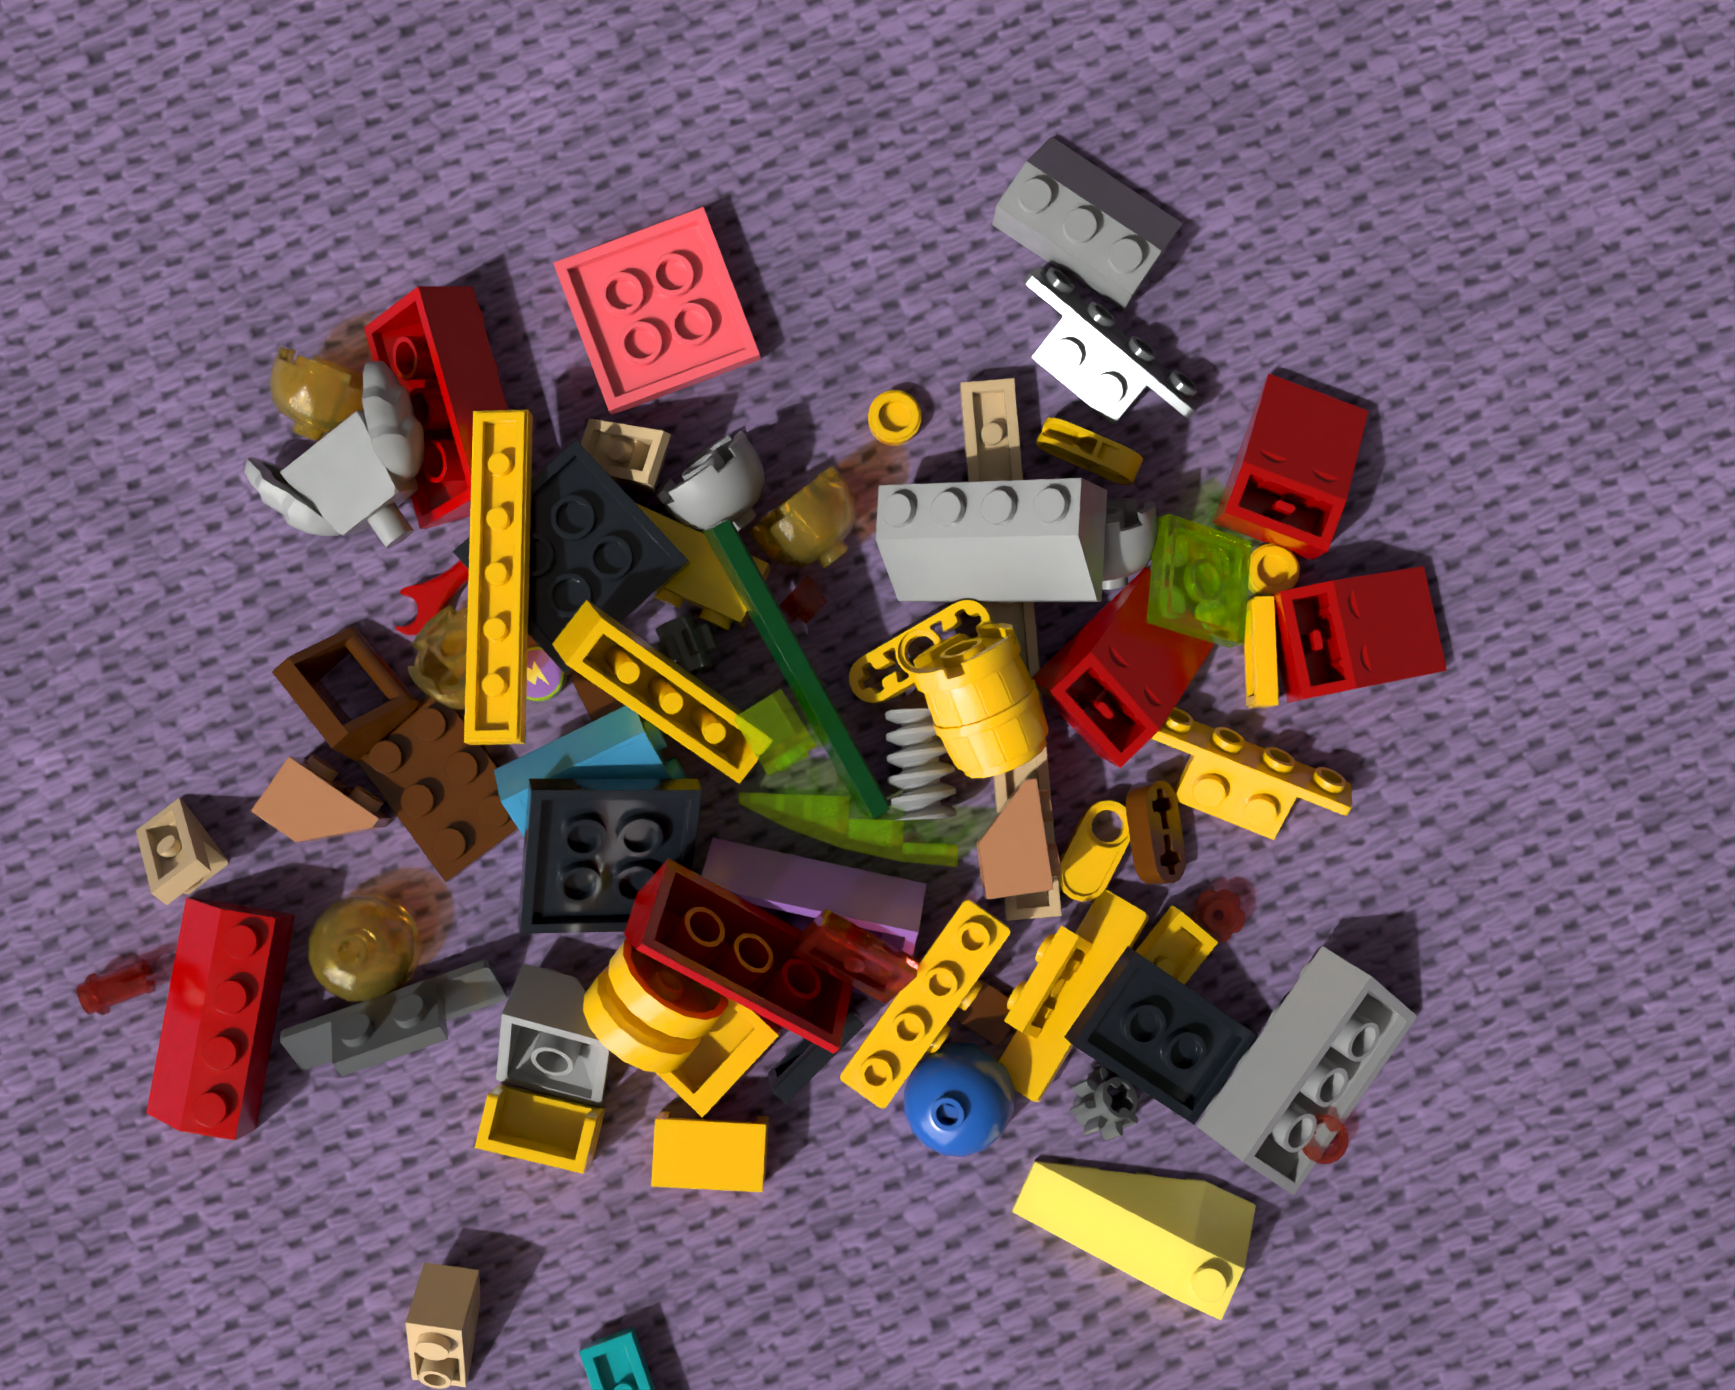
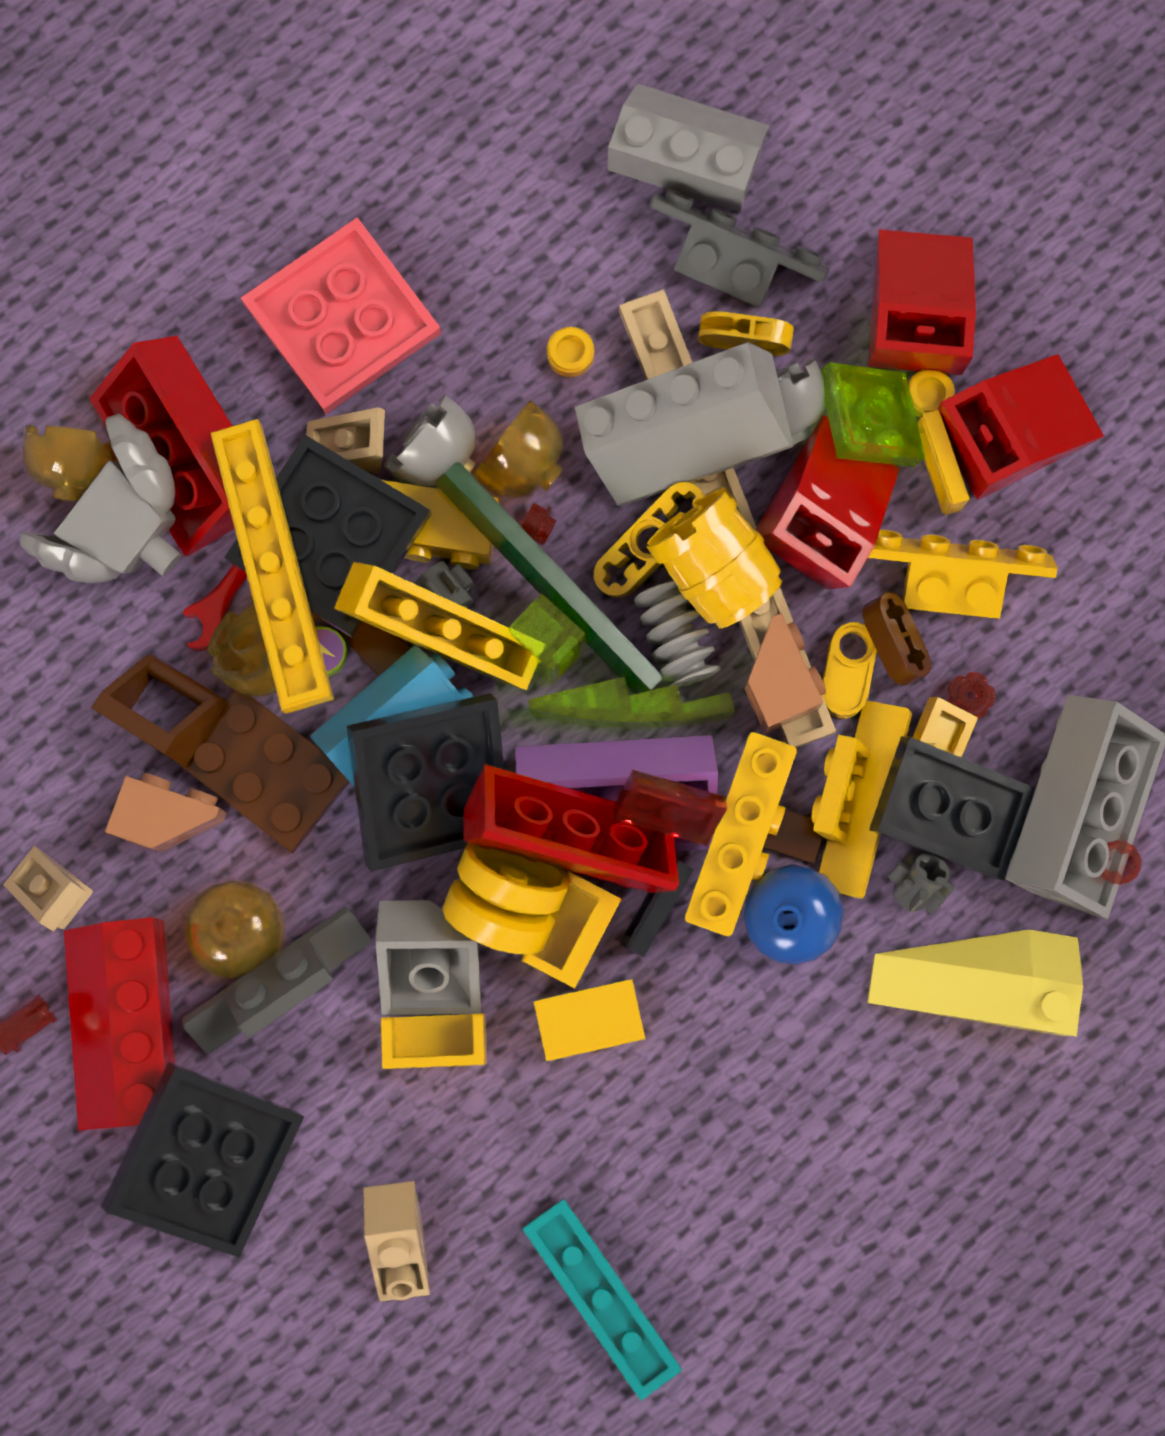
camera: 15 degrees left, 5 degrees down
none -> black plate [100,1062,304,1258]

